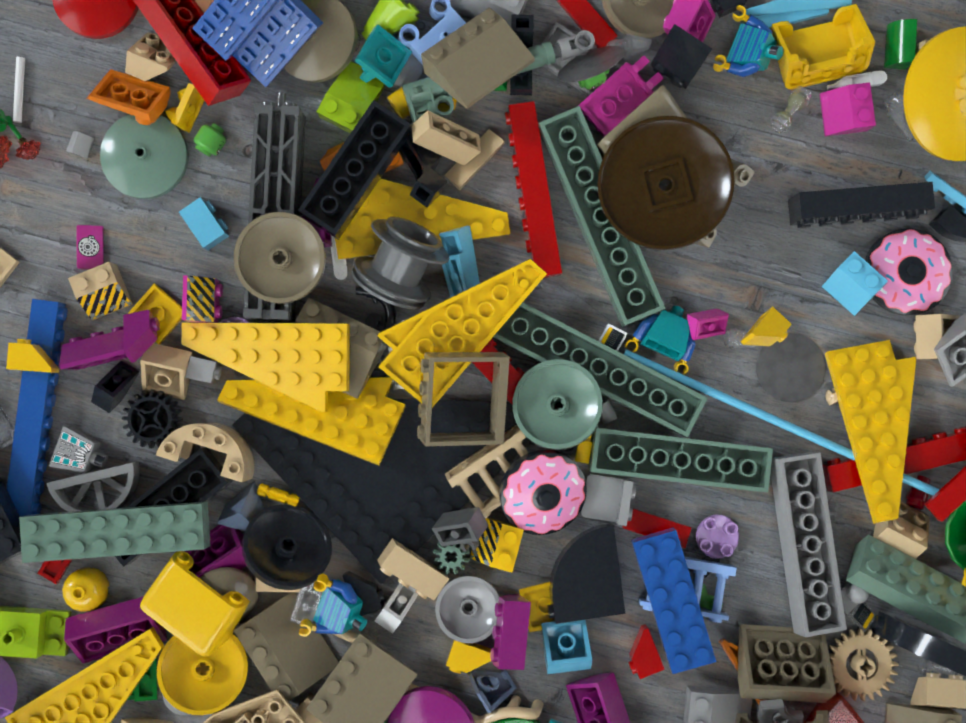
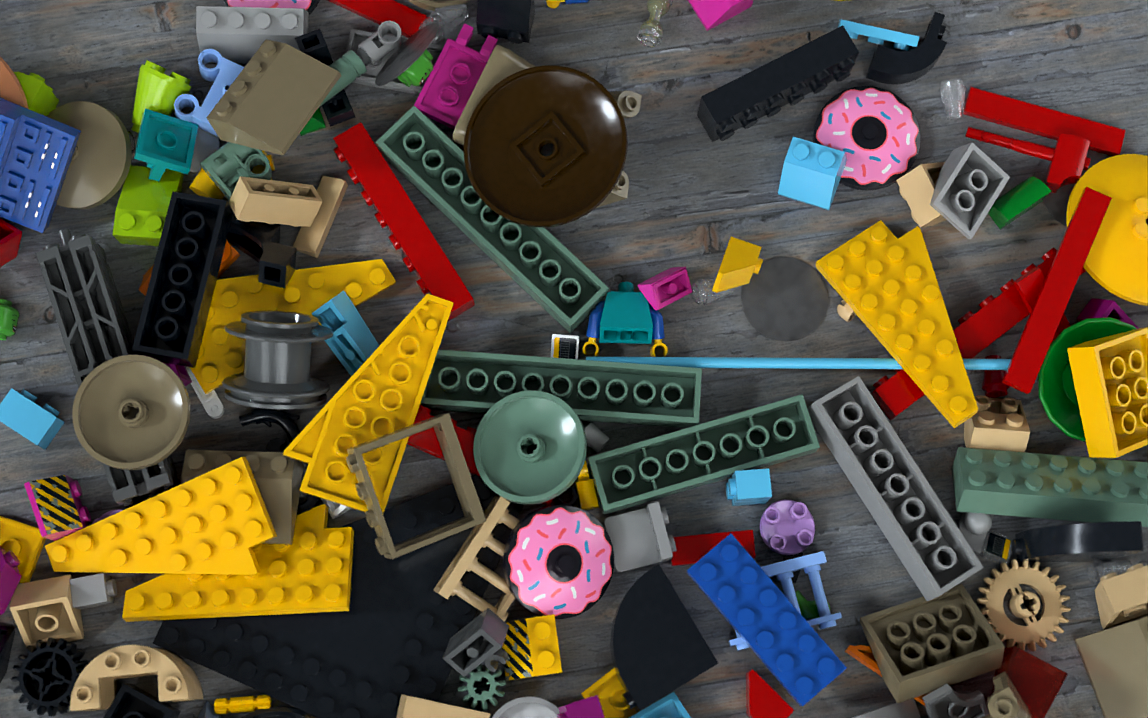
camera: 25 degrees left, 10 degrees down
none -> medium azure brick [726,468,772,506]

